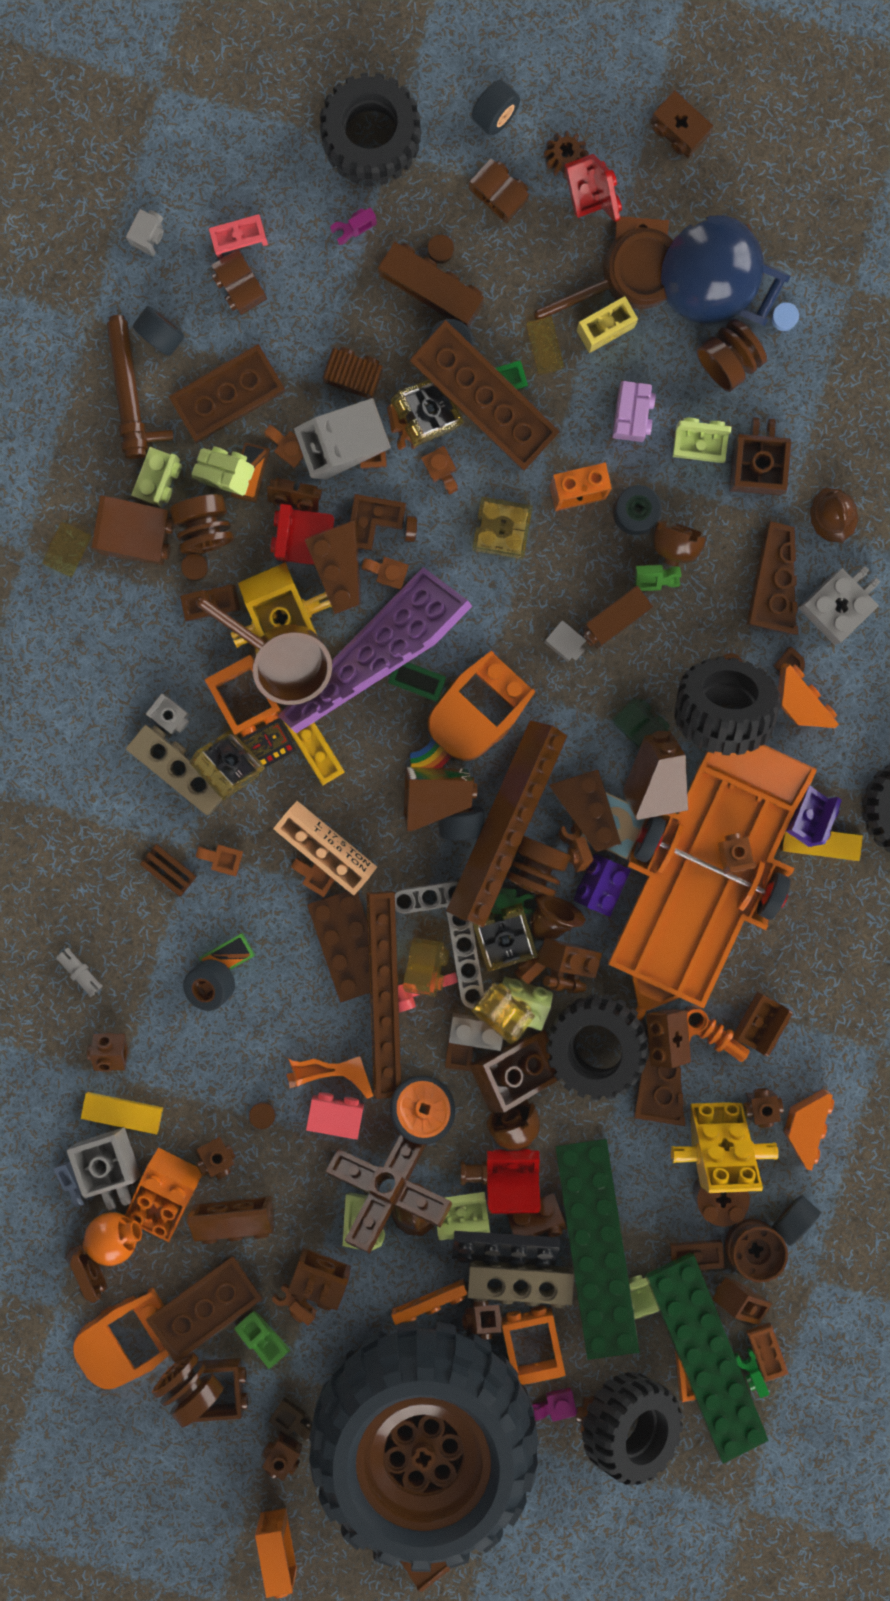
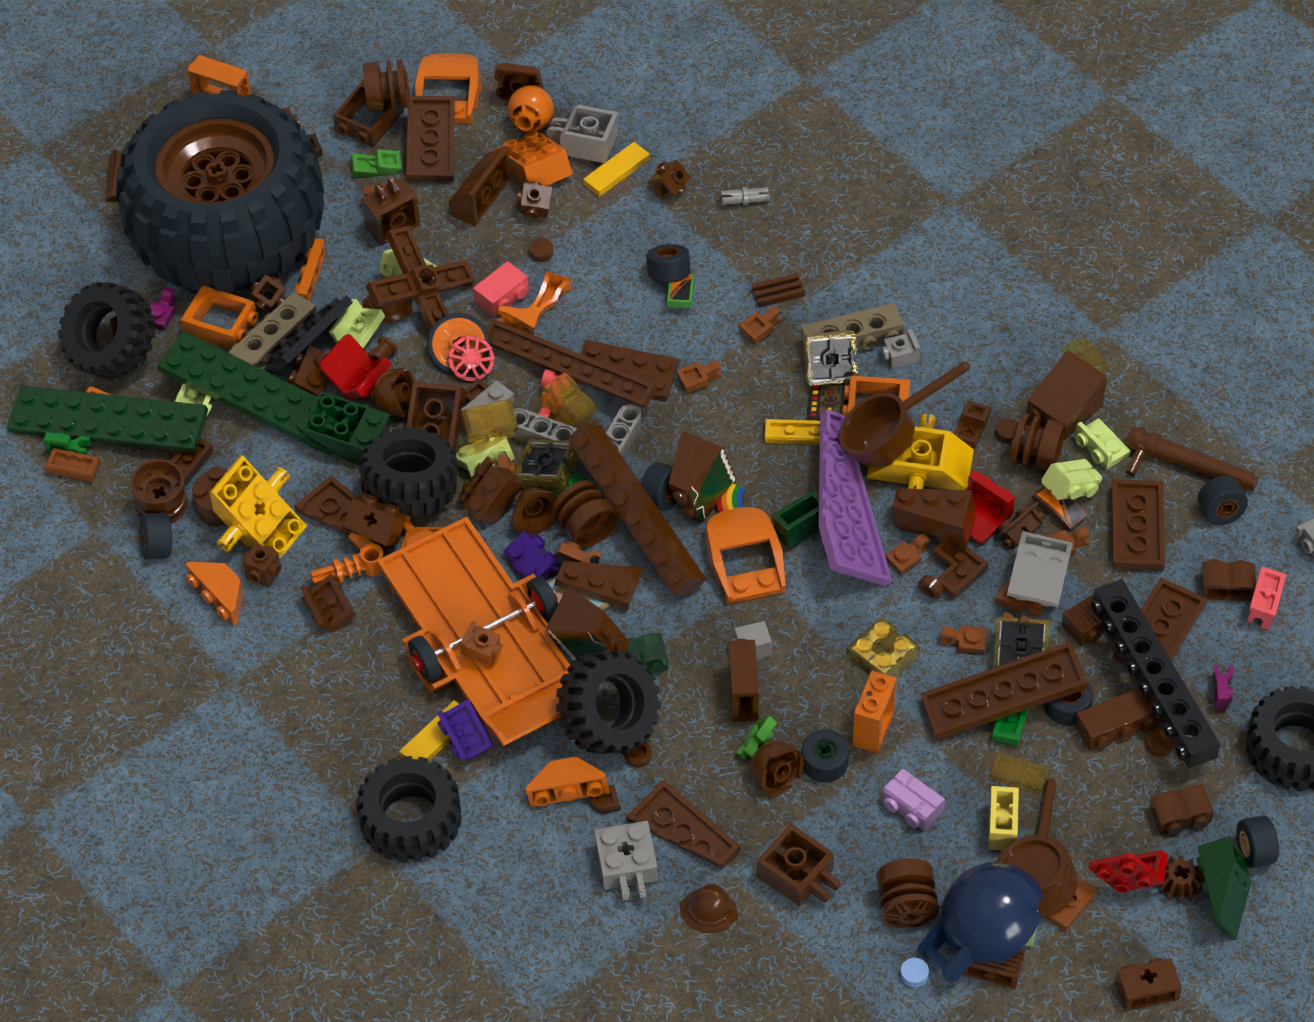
camera: 125 degrees right, 35 degrees down
light nougat brick [273,801,377,895] -> none
yellowish green bracket [672,418,732,463] -> none
reddish brown slope [712,1277,773,1325] -> none
none -> dark green slope [301,391,390,466]
none -> coral wheel [448,336,494,382]
none -> black brick [1091,579,1220,769]
none -> reddish brown plate [1113,578,1208,674]
none -> dark green slope [1196,836,1251,940]

